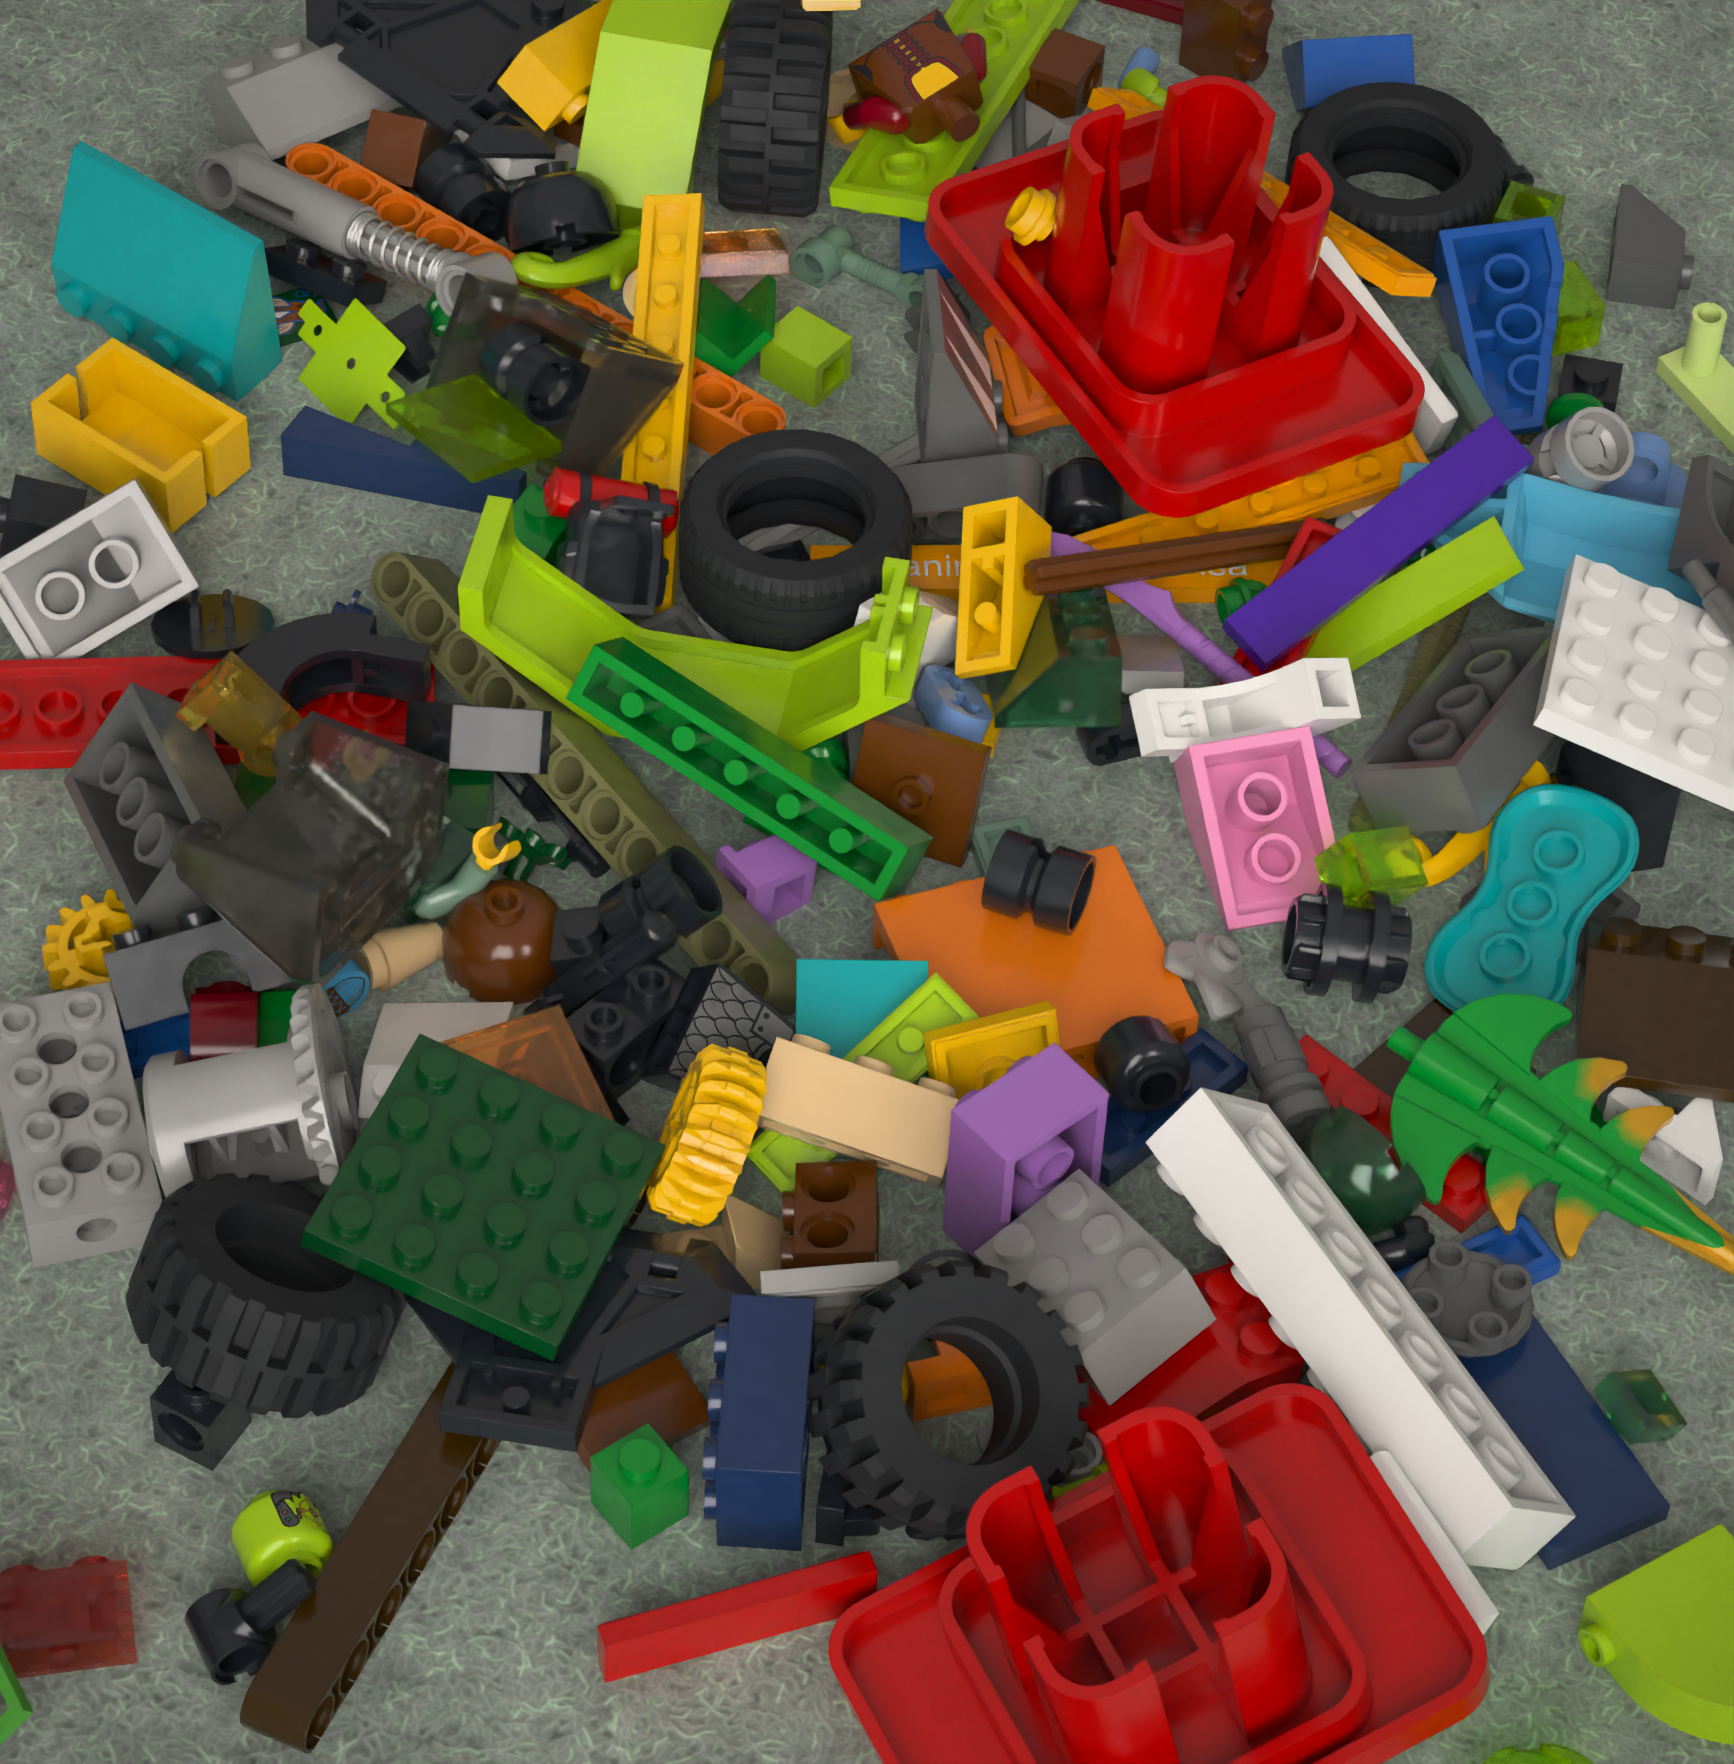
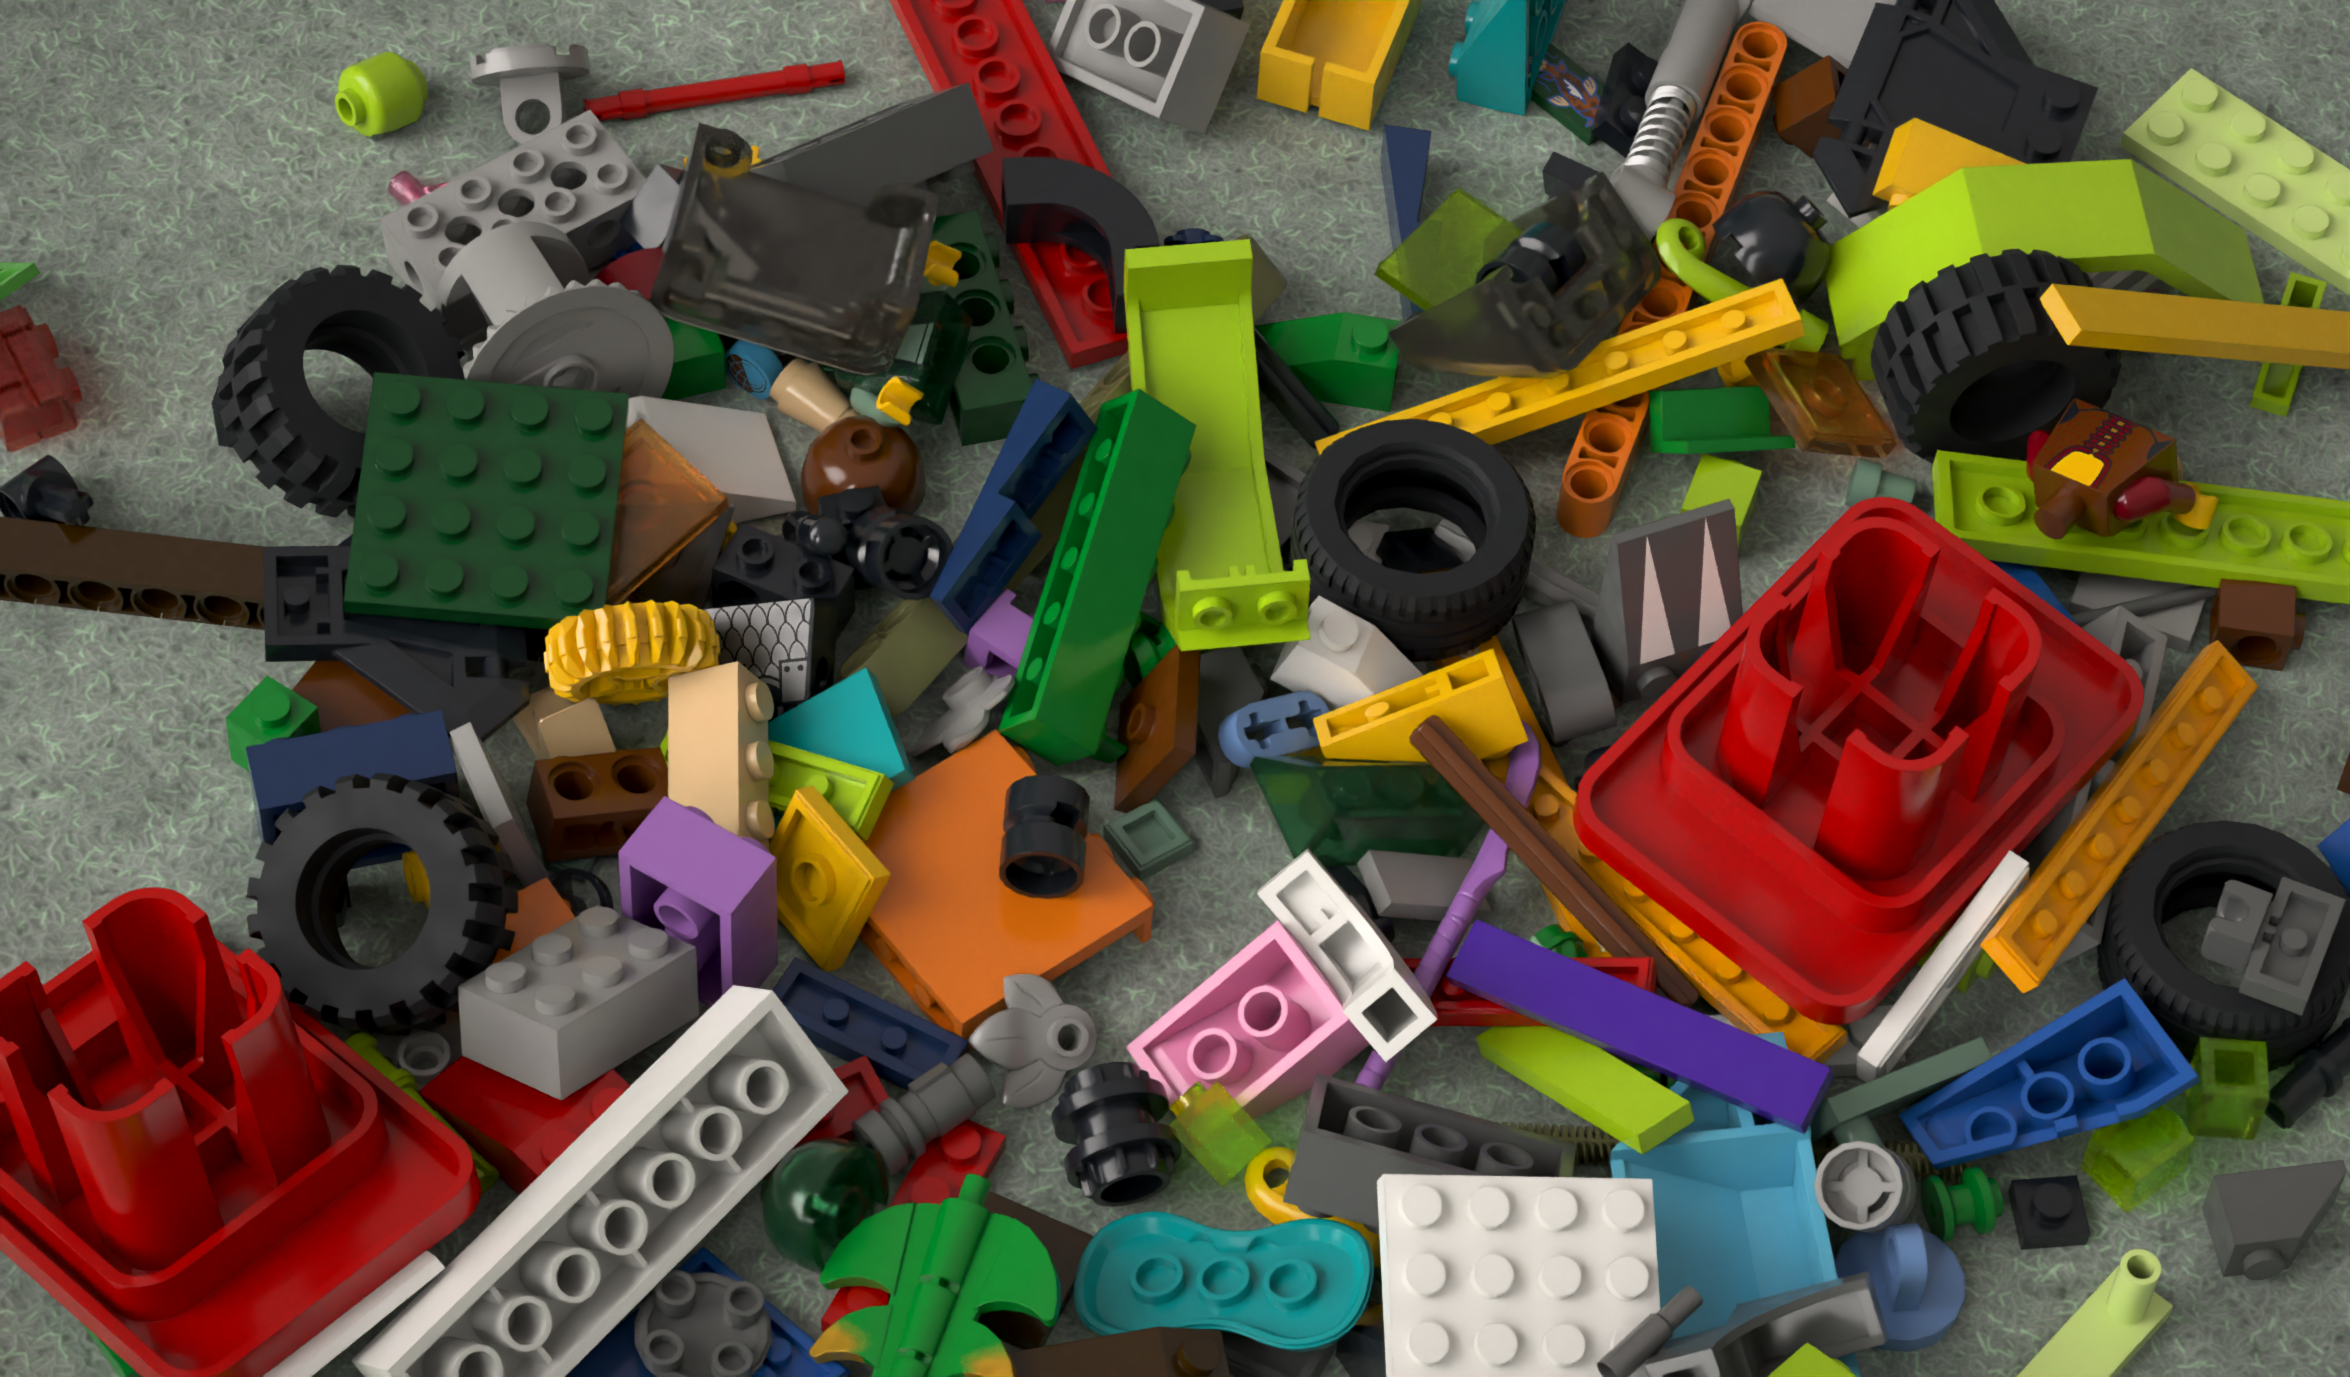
camera: 70 degrees right, 5 degrees up
black piece [151,589,275,660] -> none
clear yellow leg [176,651,305,777] -> none
lime head [231,1490,334,1588] -> none
lime piece [298,299,406,429] -> none
slope [404,701,552,774] -> none
black wheel [415,142,511,242] -> none
dark green plant [498,816,572,881] -> none
black piece [543,467,679,618] -> none
red tile [597,1551,878,1683] -> none
black head [1093,1015,1190,1114] -> none
lime arm [1118,47,1167,108] -> none
black arm [1372,1215,1435,1272] -> none
none -> light grey plate [909,666,1015,757]
none -> dark blue slope [930,379,1098,636]
none -> dark grey plate [2200,877,2346,1016]

